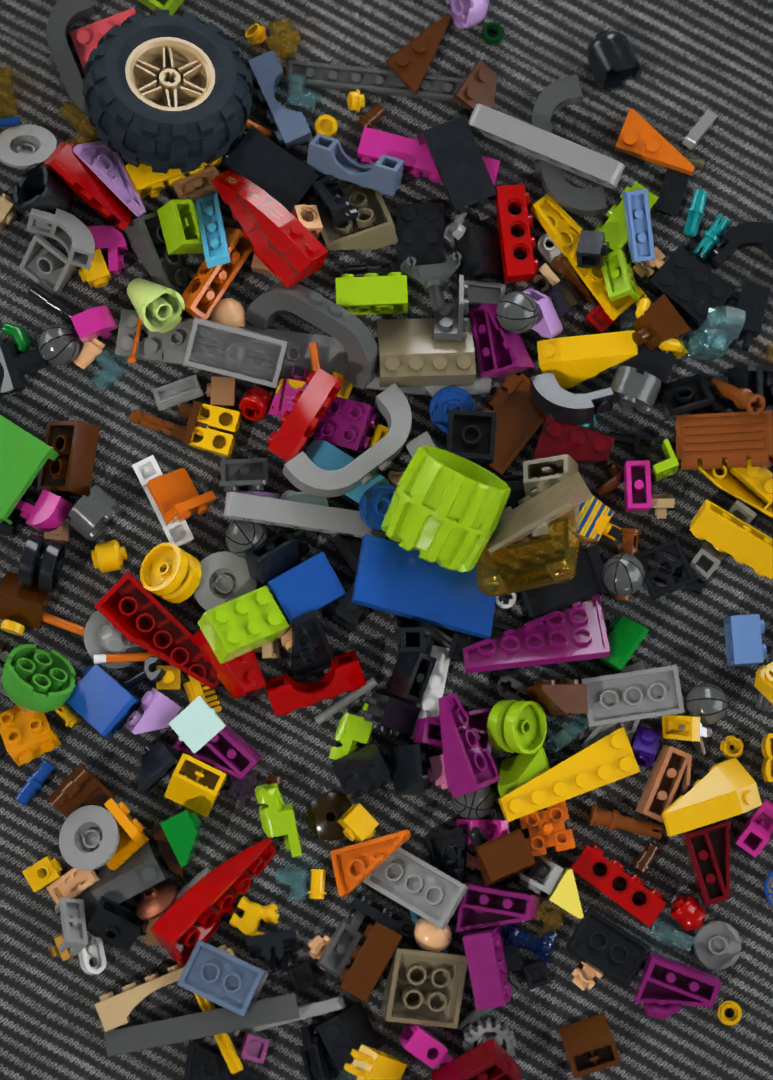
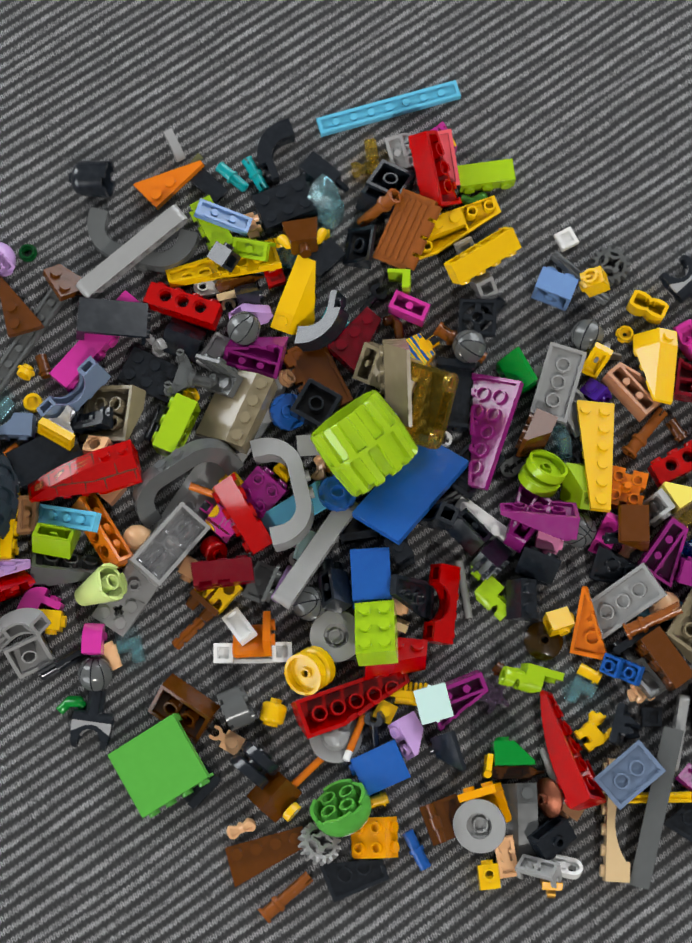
camera: 65 degrees left, 5 degrees down
dark pink brick [15,489,73,532] -> none
orange hinge [127,317,144,364] -> none
light grey tile [152,374,204,411] -> none
yellow slope [164,753,229,818] -> none
dark grey brick [610,366,662,415] -> none
tan tile [651,494,675,519] -> none
none -> yellow piece [37,405,76,451]
none -> yellow plate [183,387,200,401]
none -> dark red wedge [191,555,255,591]
none -> white tile [222,607,258,646]
none -> medium nougat plate [278,369,296,388]
none -> yellow piece [482,753,494,779]
none -> blue slope [599,653,646,686]
none -> dark orange pin [622,601,683,640]

